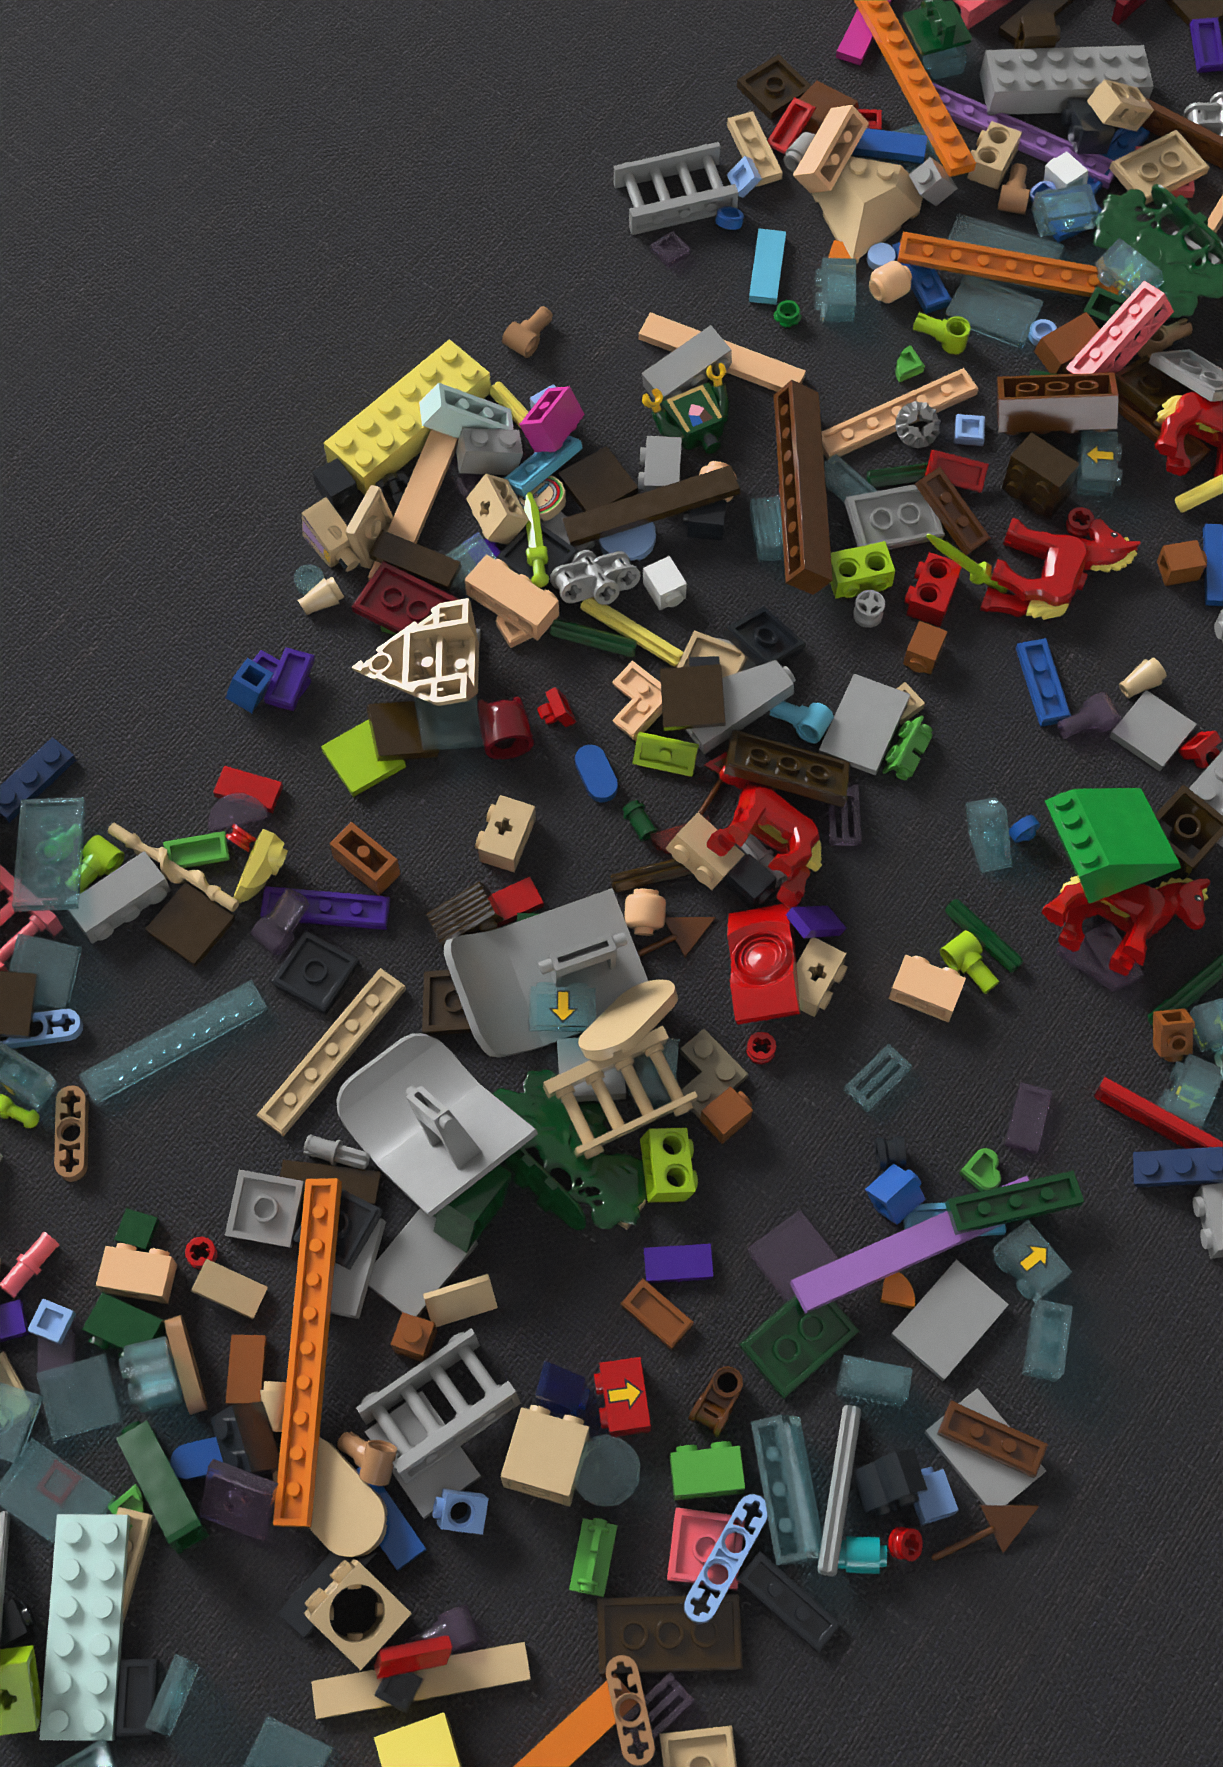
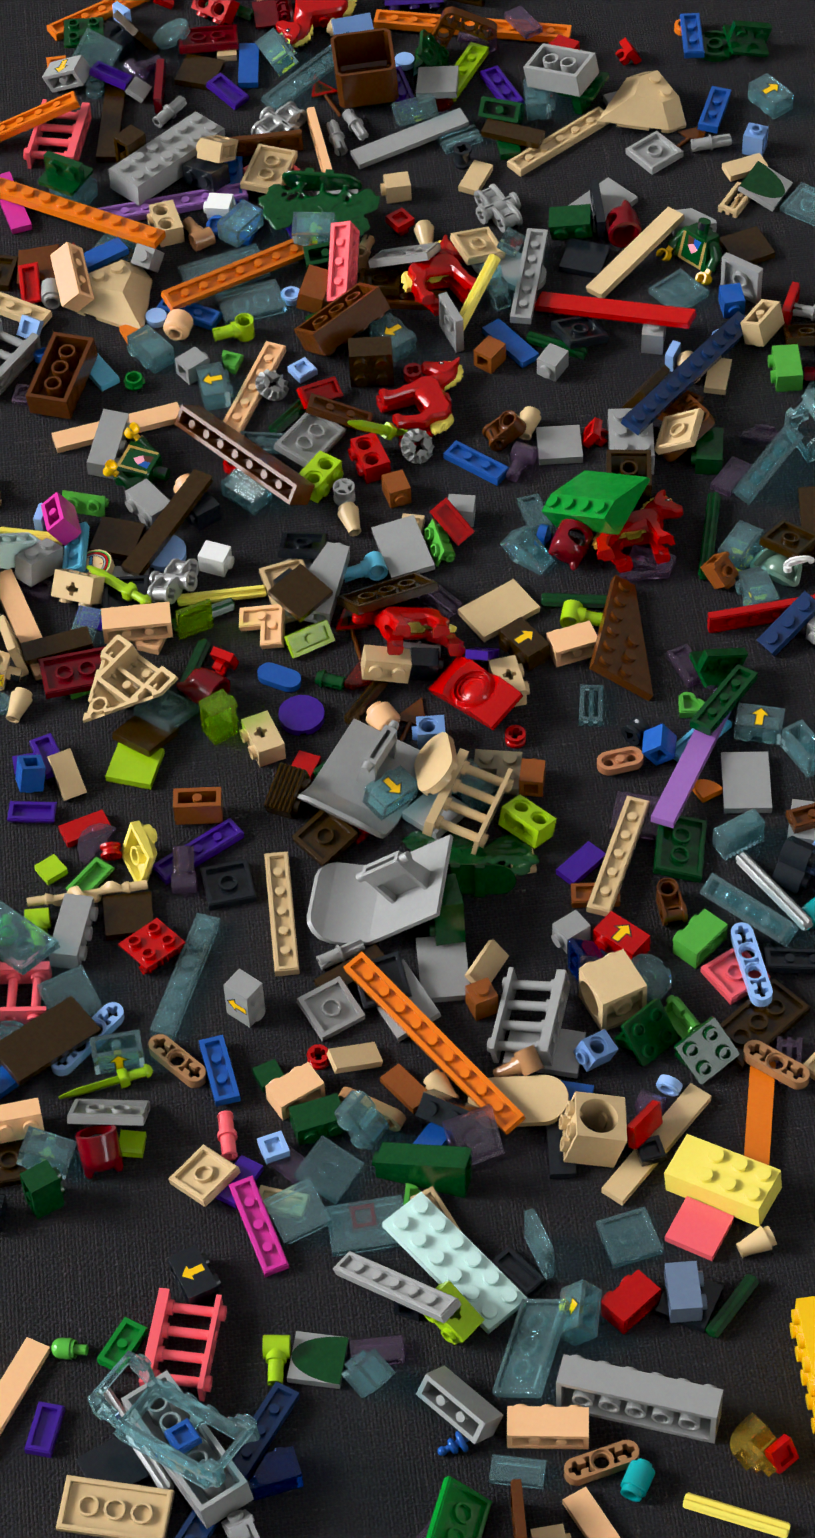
camera: 40 degrees left, 15 degrees down
none -> dark purple tile [7,801,57,824]
none -> reddish brown brick [26,332,98,419]
none -> lime tile [34,854,68,886]
none -> tan tile [47,748,87,801]
none -> bright green hinge [62,490,109,517]
none -> red hinge [118,918,186,975]
none -> light grey axle [152,96,187,128]
none -> light grey brick [175,347,210,385]
none -> clear neon green piece [176,599,213,639]
none -> dark green axle [177,639,211,695]
none -> clear light blue brick [196,362,234,411]
none -> clear neon green brick [199,689,239,745]
none -> blue plate [199,1035,241,1107]
none -> light grey brick [223,968,266,1028]
none -> dark purple tile [278,695,325,736]
none -> tan cone [337,502,361,536]
none -> light grey gear [401,428,435,464]
none -> medium blue brick [412,715,445,749]
none -> red tile [429,497,475,546]
none -> light grey tile [438,292,464,353]
none -> light grey brick [448,494,476,527]
none -> tan tile [458,579,540,642]
none -> reddish brown piece [482,410,527,451]
none -> dark brown brick [499,617,550,672]
none -> clear light blue tile [517,493,552,535]
none -> dark red piece [549,519,593,571]
none -> light grey brick [551,910,591,954]
none -> tan tile [586,796,650,916]
none -> reddish brown wing [589,575,653,701]
none -> nougat plate [597,746,643,776]
none -> dark green bracket [614,998,678,1066]
none -> light blue tile [656,1074,683,1097]
none -> bracket [674,1016,740,1084]
none -> dark green bracket [689,648,748,689]

